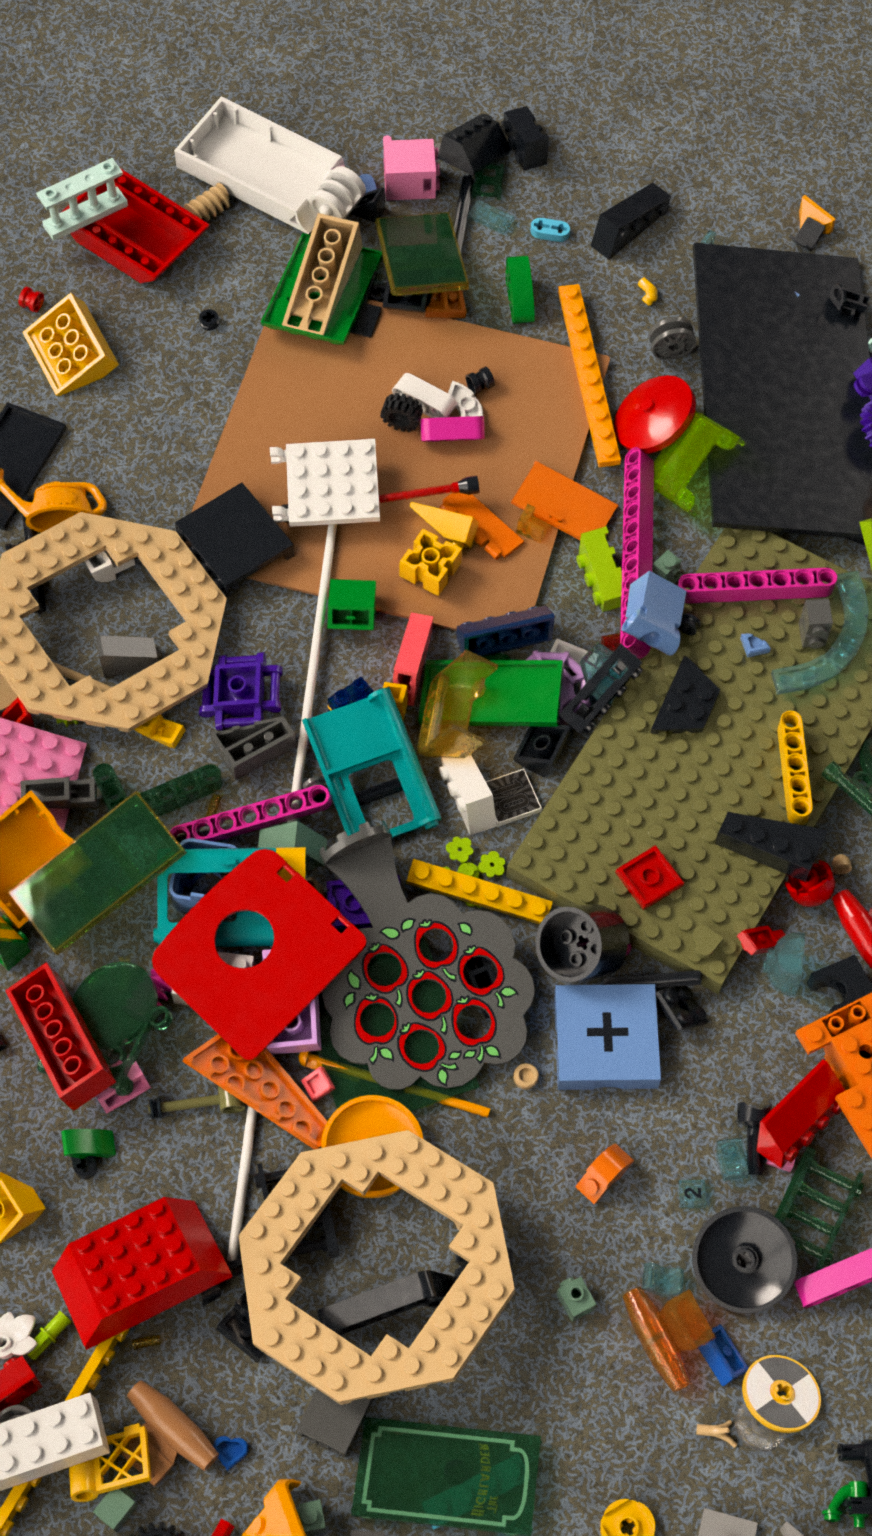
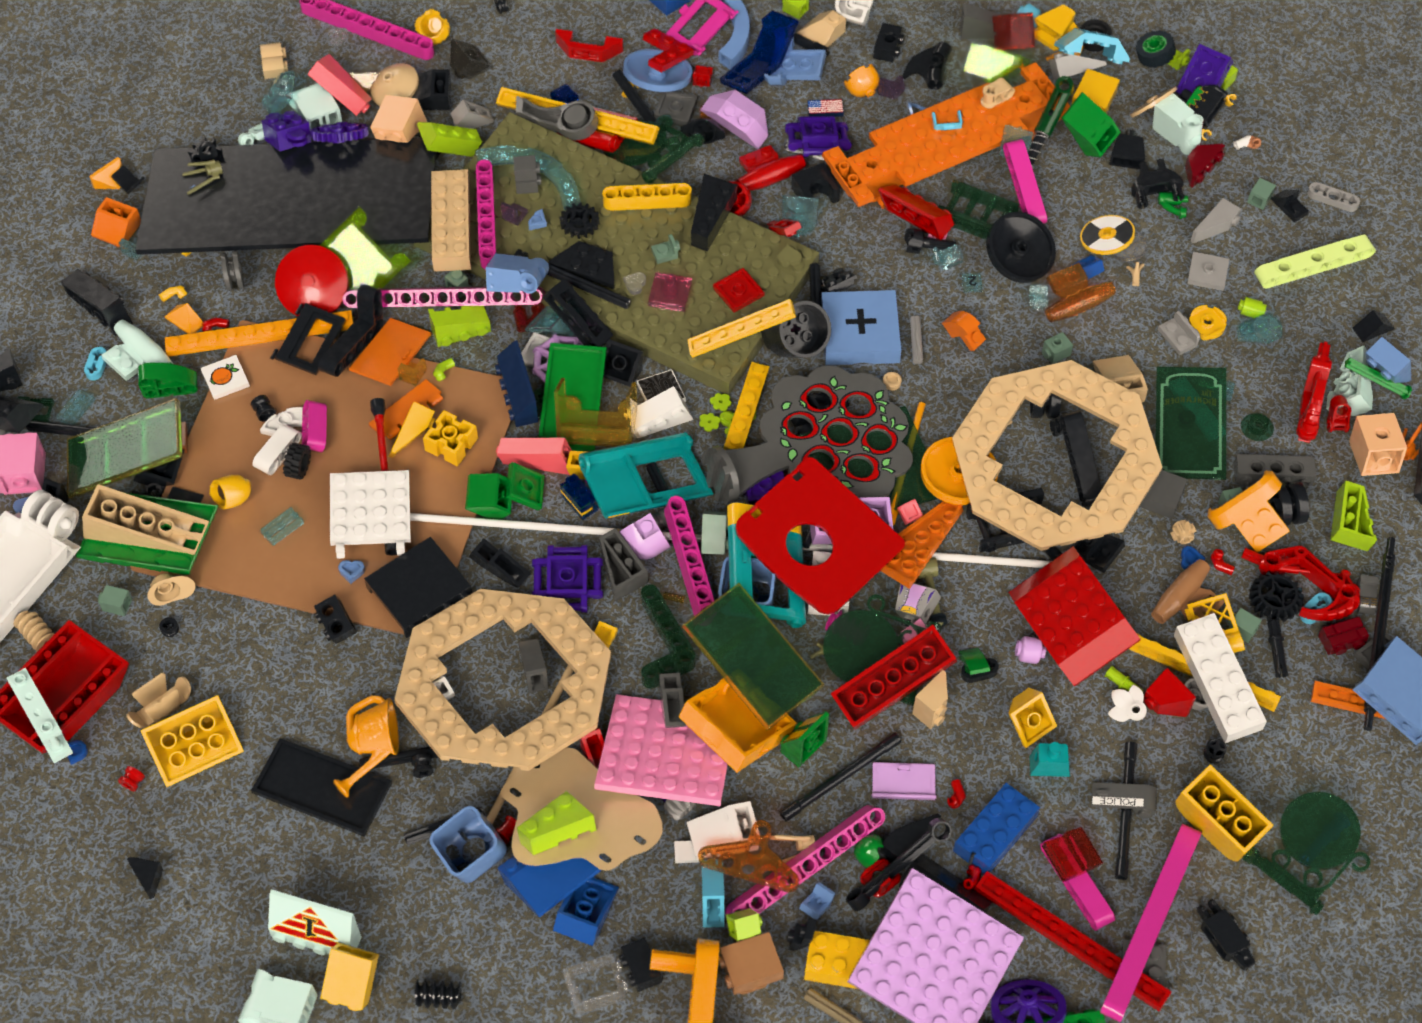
camera: 90 degrees left, 5 degrees down
none -> blue tile [67,740,88,765]
none -> orange slope [91,197,141,248]
none -> sand green brick [98,585,132,616]
none -> light aqua plate [101,320,173,381]
none -> tan piece [126,673,191,729]
none -> tan piece [147,574,195,606]
none -> light orange slope [165,303,203,334]
none -> olive plant [182,160,223,195]
none -> white tile [200,355,250,400]
none -> red arm [202,317,230,332]
none -> yellow piece [209,475,251,510]
none -> clear light blue tile [260,507,304,546]
none -> black piece [270,303,346,375]
none -> black brick [314,595,357,644]
none -> black beam [318,283,383,377]
none -> medium blue tile [338,560,365,584]
none -> tan brick [431,169,471,272]
none -> lime arm [433,358,455,382]
none -> black slope [469,538,531,588]
none -> bracket [501,202,528,226]
none -> green tile [506,462,545,510]
none -> black axle [547,263,631,309]
none -> black gear [560,202,600,239]
none -> lavender brick [619,513,671,560]
none -> clear tile [623,272,646,295]
none -> clear pink tile [648,272,692,312]
none -> sand green bracket [651,234,680,264]
none -> yellow tile [687,299,796,358]
none -> light grey torso [895,583,941,629]
none -> light grey axle [910,315,923,364]
none -> tan slope [912,670,948,729]
none -> lavender head [1015,636,1046,664]
none -> tan slope [1093,355,1148,403]
none -> light grey bracket [1157,311,1200,356]
none -> tan gear [1170,520,1196,544]
none -> red arm [1211,549,1235,576]

